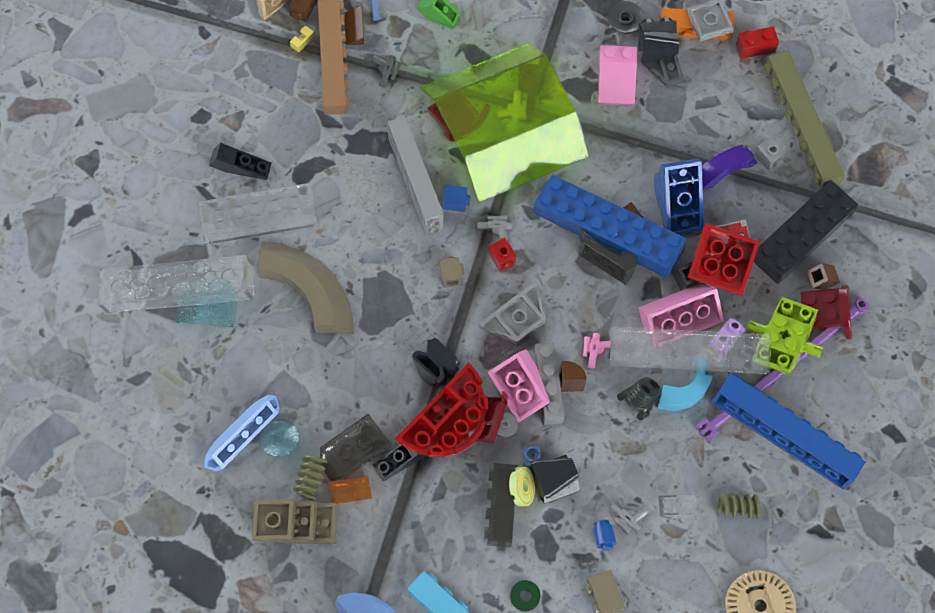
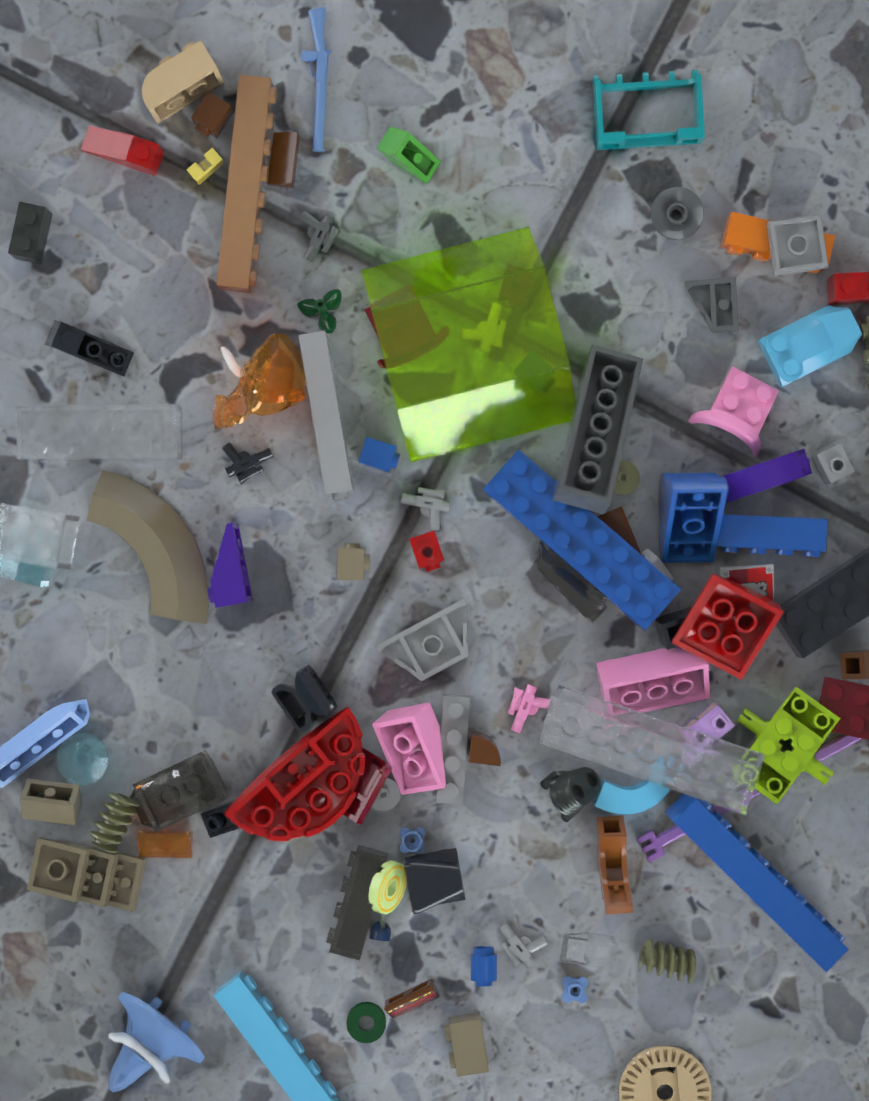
camera: 15 degrees right, 20 degrees up
bright pink slope [598,45,637,106] -> none
black piece [638,17,679,64] -> none
none -> pearl dark grey brick [8,201,53,265]
none -> dark tan brick [20,778,82,825]
none -> slope [81,125,164,177]
none -> dark purple slope [207,522,253,608]
none -> clear orange animal [212,334,306,429]
none -> black piece [222,442,273,484]
none -> dark green plant [297,289,342,334]
none -> dark blue hinge [369,913,391,941]
none -> reddish brown slope [384,979,440,1019]
none -> dark grey brick [552,345,643,514]
none -> medium blue plate [562,976,588,1003]
none -> dark orange arch [597,815,633,915]
none -> olive wheel [614,461,640,496]
none -> bright pink piece [688,366,779,458]
none -> blue wedge [717,514,828,557]
none -> medium azure slope [757,305,862,388]

